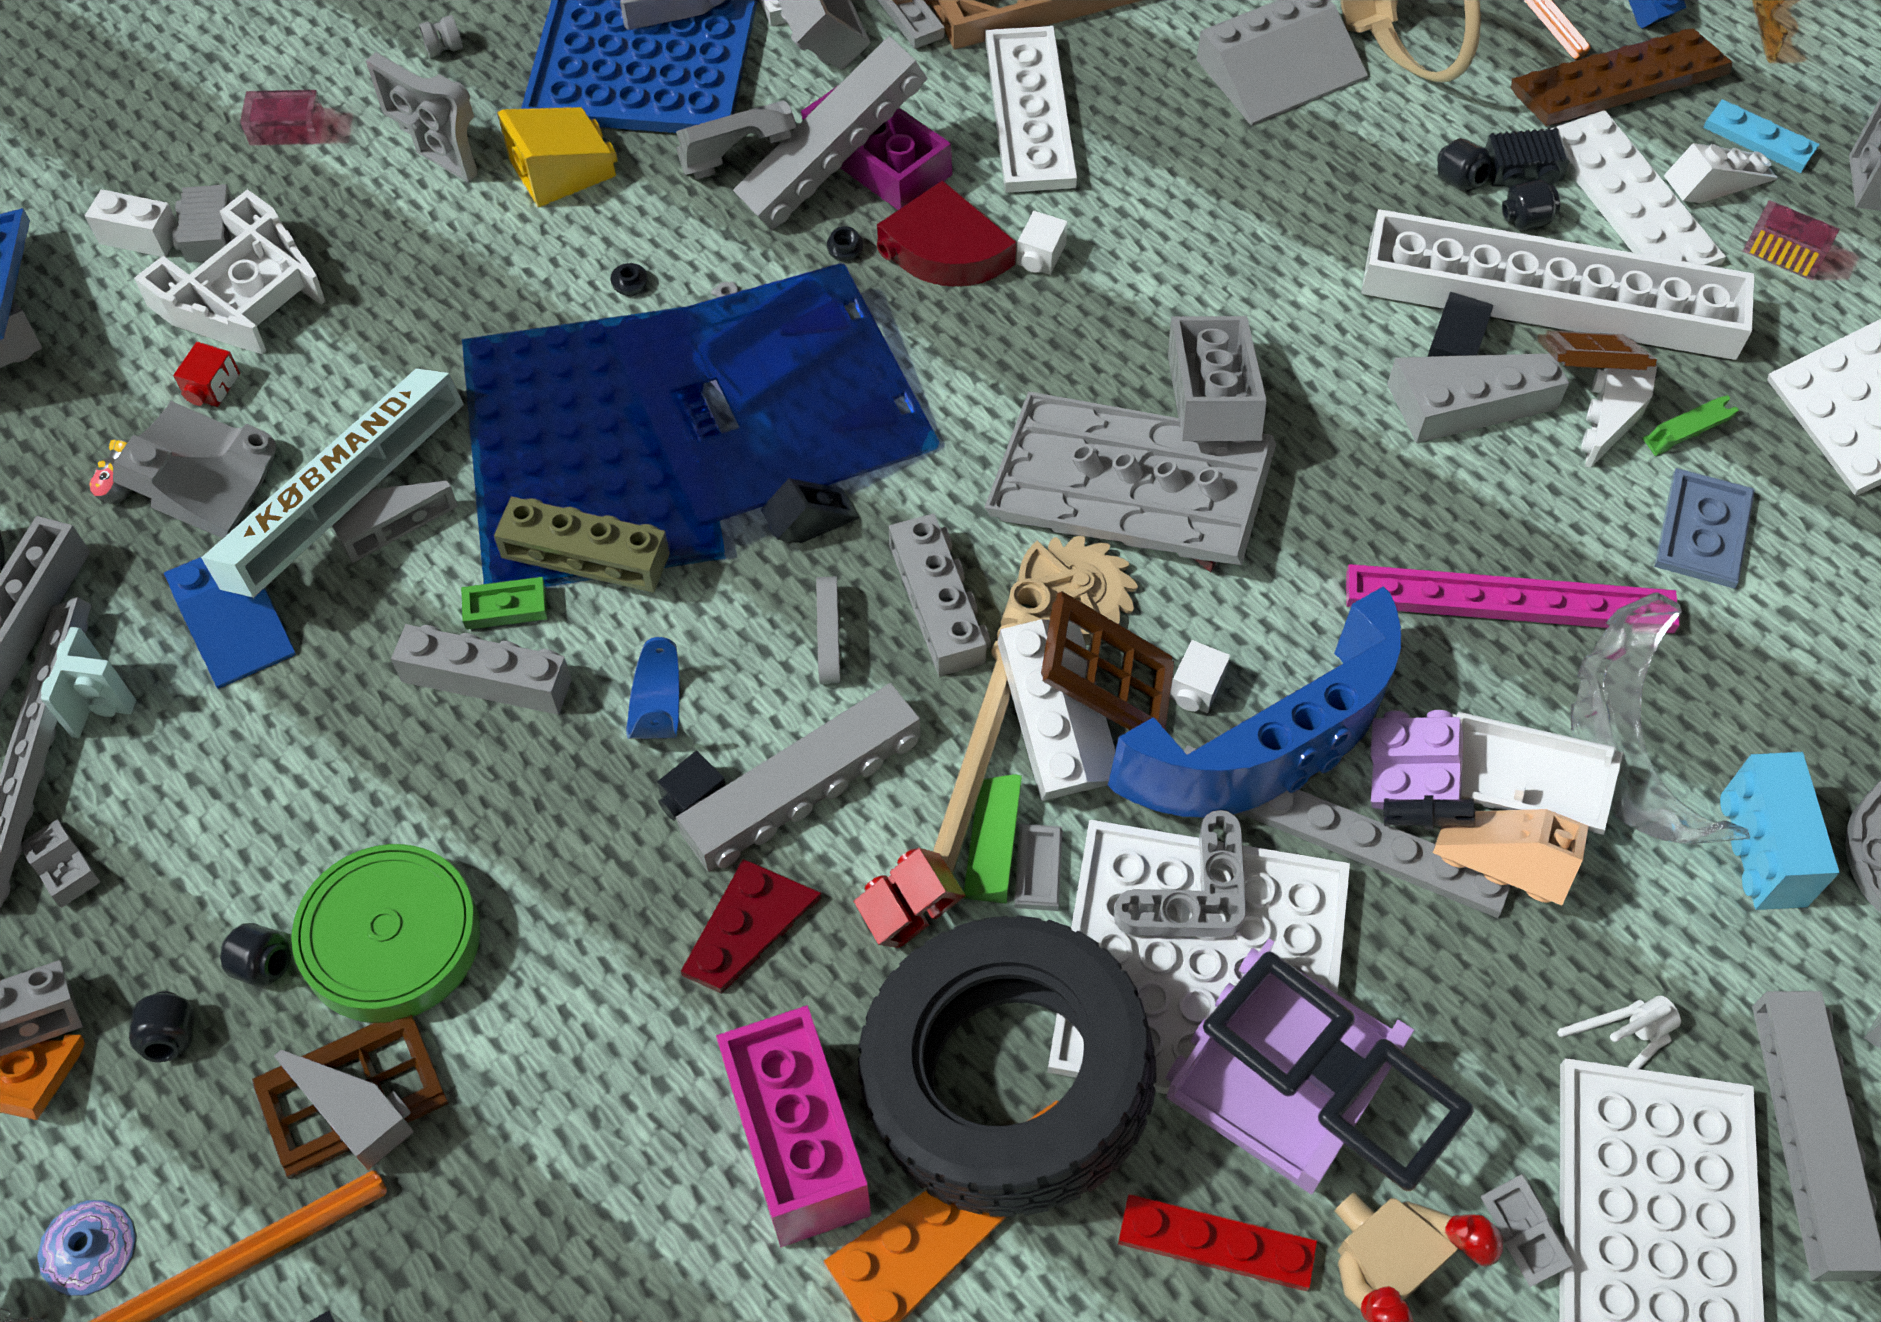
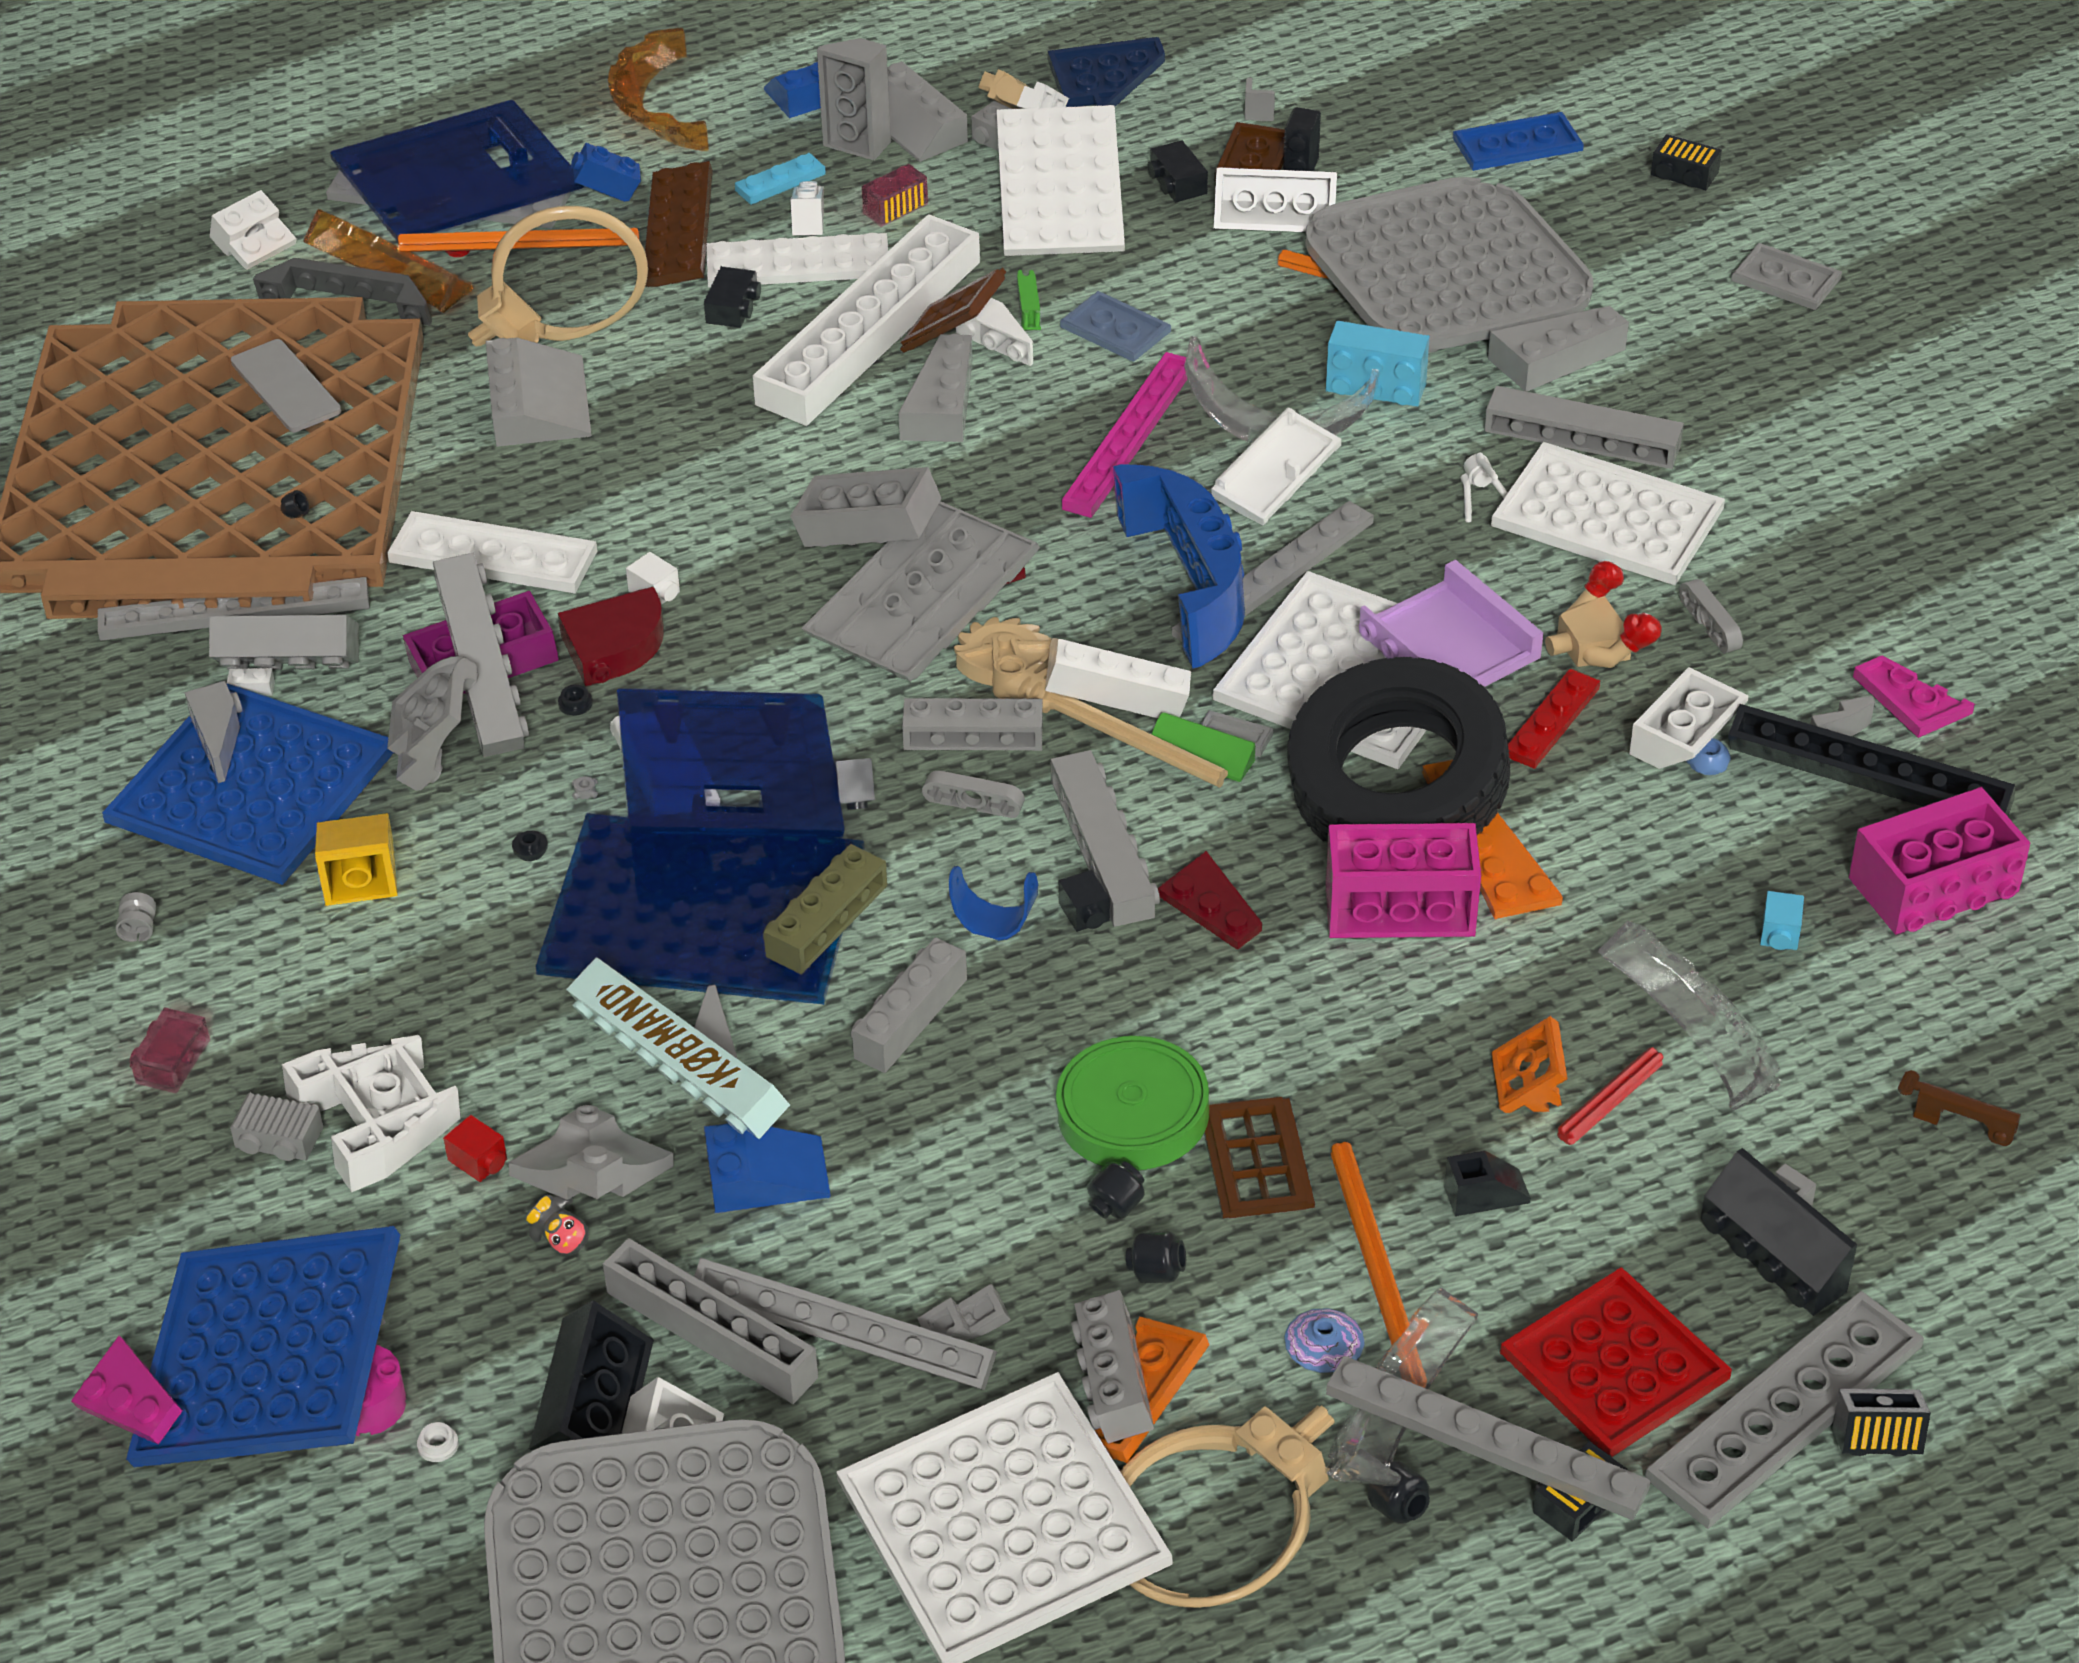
camera: 70 degrees left, 15 degrees down
light aqua bracket [41,627,136,738] -> none
white brick [85,189,179,257] -> none
light grey slope [274,1050,414,1170] -> none
light grey slope [366,52,478,183] -> none
bright green plate [461,577,548,630] -> none
piece [853,848,966,948] -> none
reddish brown piece [1041,591,1174,730] -> none
light grey beam [1114,810,1246,937] -> none
white brick [1170,640,1231,713] -> none
black bar [1203,951,1474,1191] -> none
lavender plate [1371,710,1464,809] -> none
black pin [1383,795,1475,830] -> none
black panel [1427,292,1493,357] -> none
light nougat slope [1433,809,1589,905] -> none
black head [1437,138,1492,191] -> none
light grey slope [1480,1173,1574,1287] -> none
black head [1502,179,1560,231] -> none

